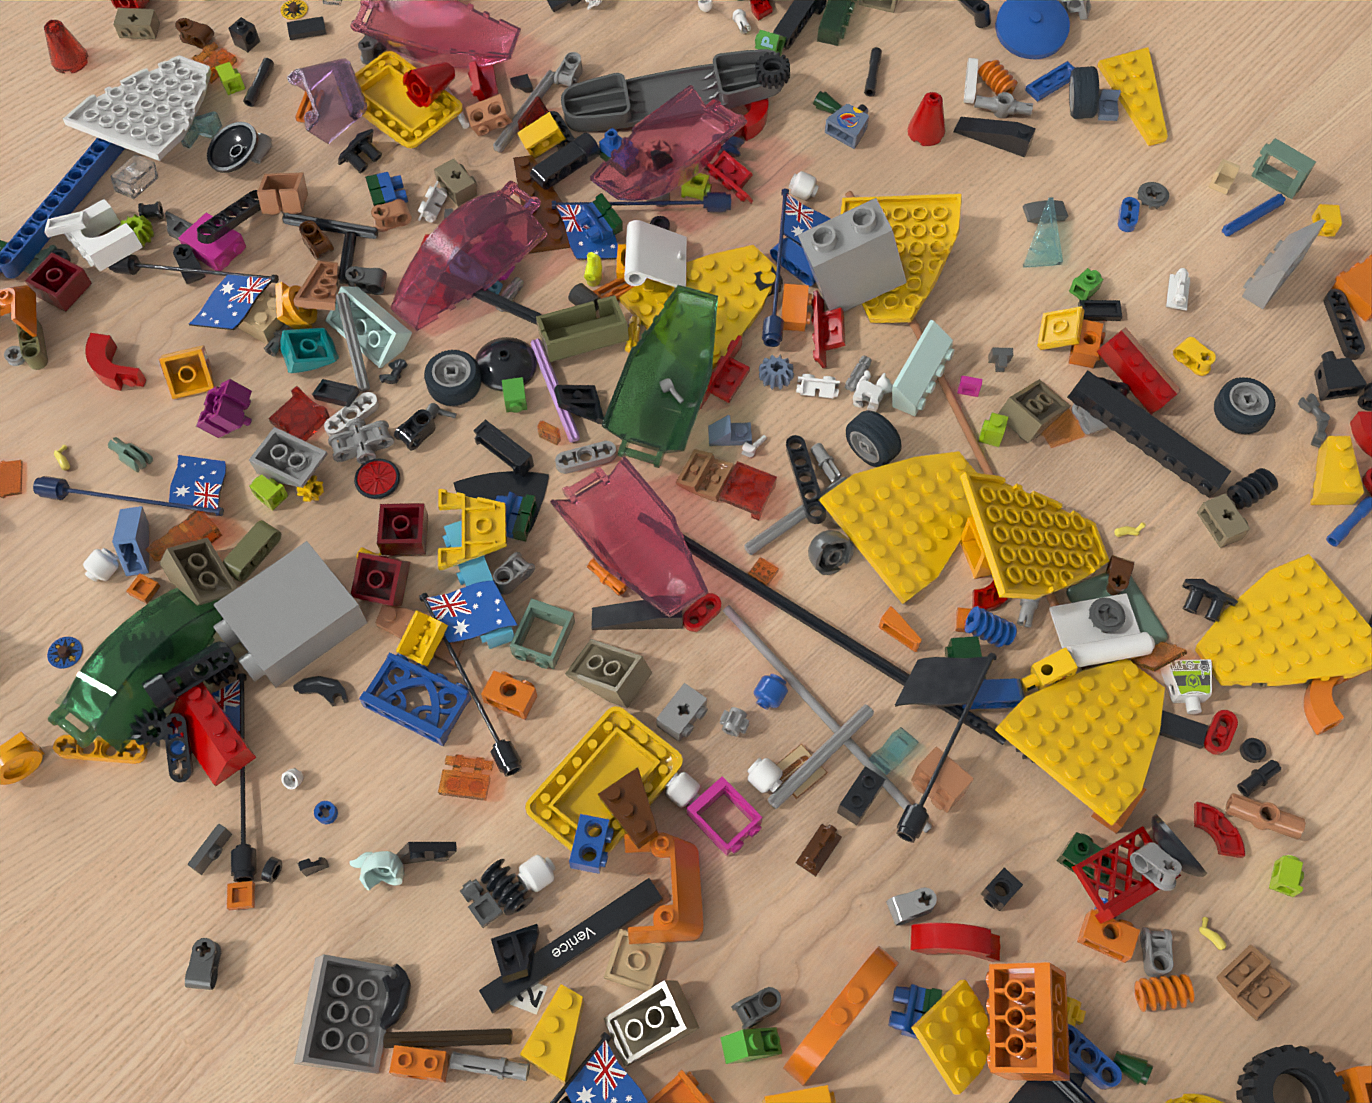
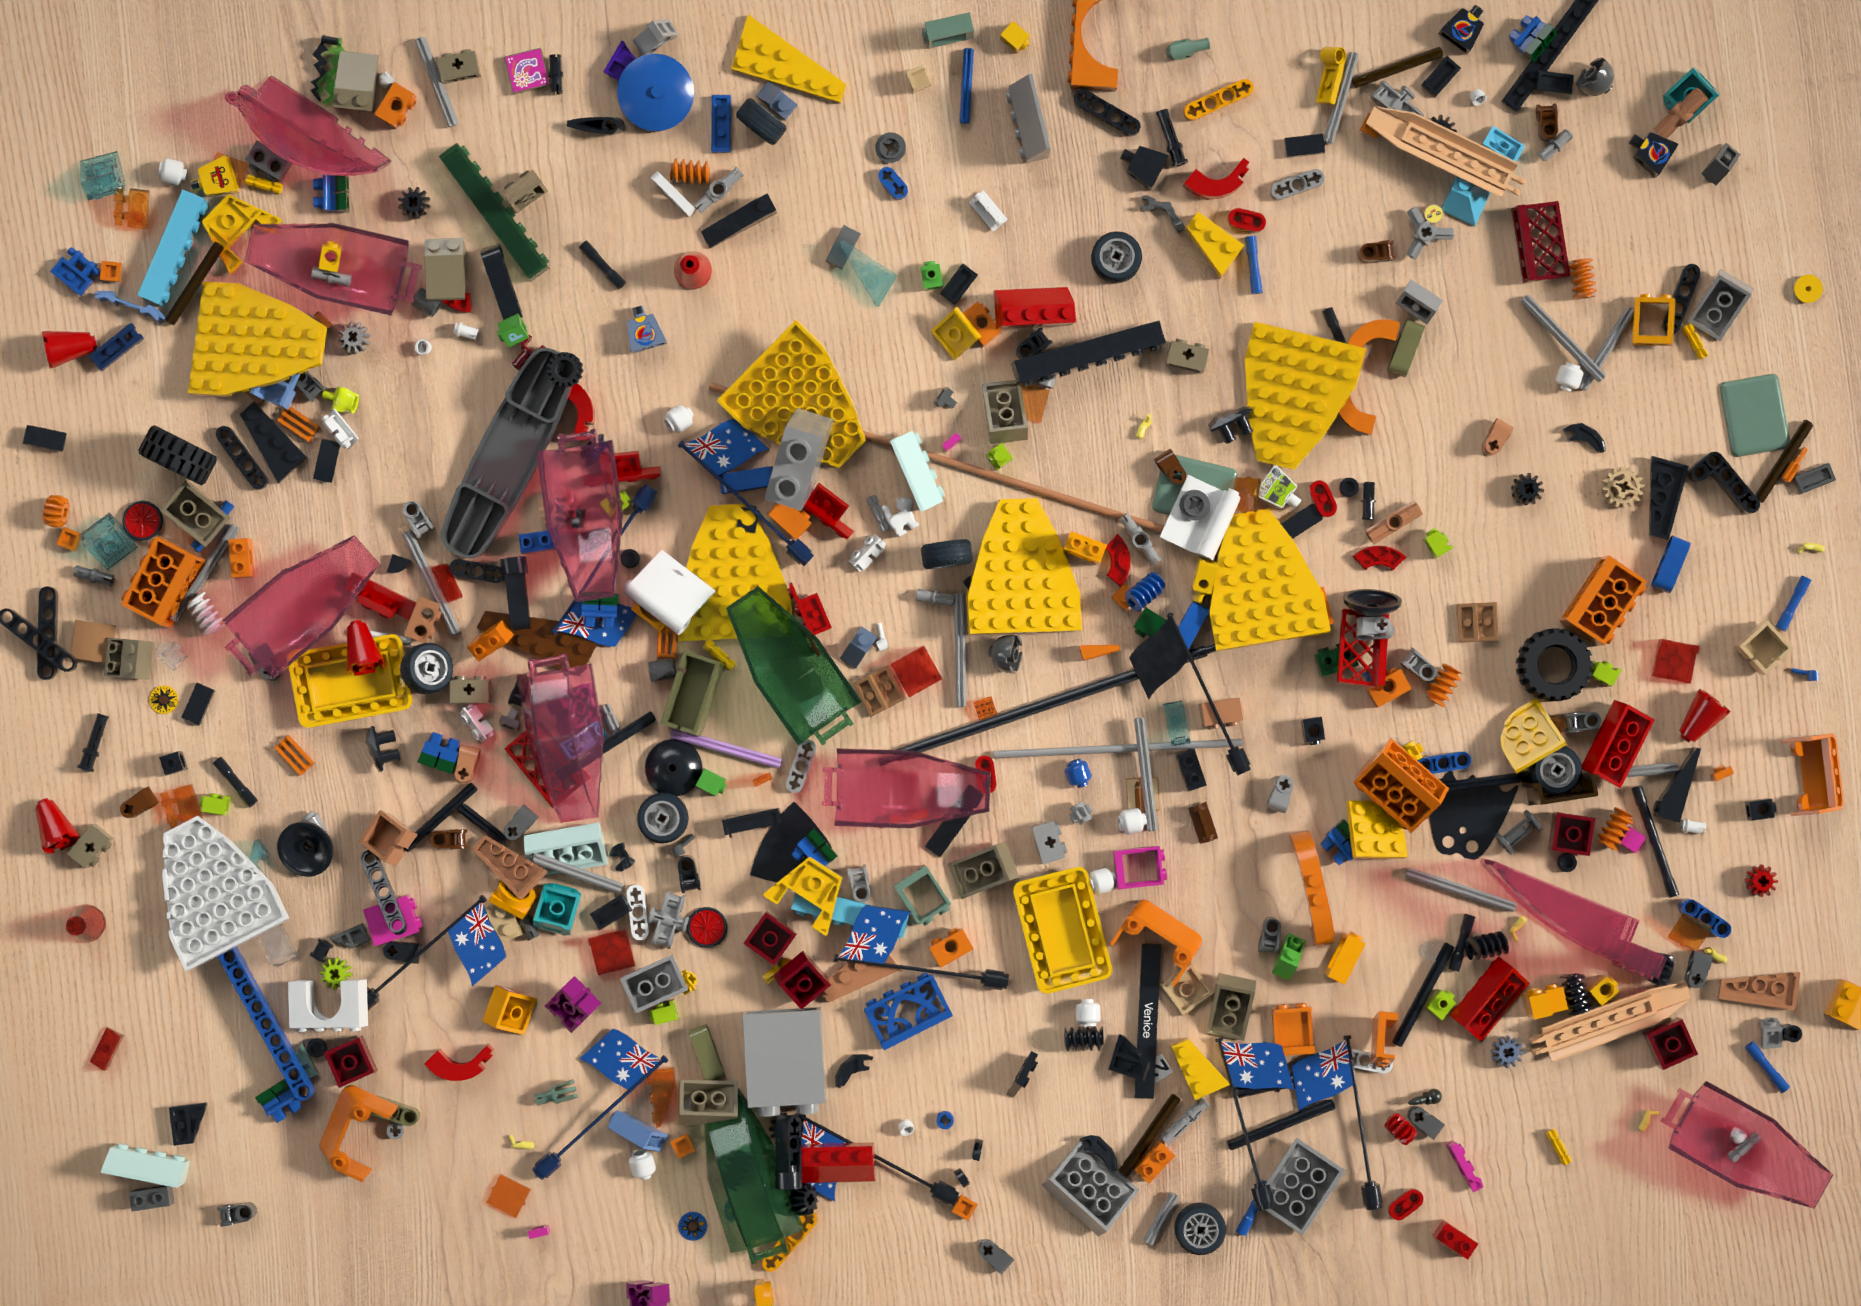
camera: 55 degrees left, 25 degrees up
white tile [44,211,89,237] -> none
black beam [163,712,193,783] -> none
dark grey plate [188,824,232,875] -> none
windscreen [287,58,367,144] -> none
light aqua hair [350,851,404,890] -> none
yellow bracket [396,610,448,667] -> none
clear orange plate [438,754,494,801] -> none
dark grey plate [460,879,503,928] -> none
yellow brick [517,112,566,159] -> none
black wing [554,385,605,424] -> none
blue brick [569,814,614,874] -> none
neon yellow piece [584,252,603,287] -> none
reddish brown wing [598,767,659,849] -> none
light grey hand [659,378,684,404] -> none
sand blue gear [759,354,794,390] -> none
black beam [786,435,826,524] -> none
dark green cone [813,91,842,114] -> none
red arch [910,923,1001,962] -> none
yellow wing [960,472,1109,599] -> none
dark green cone [1113,1051,1153,1086] -> none
yellow piece [1173,337,1216,376] -> none
light yellow piece [1199,917,1226,950] -> none
black piece [1227,468,1278,510] -> none
none -> wheel [400,643,454,694]
none -> orange brick [467,620,514,662]

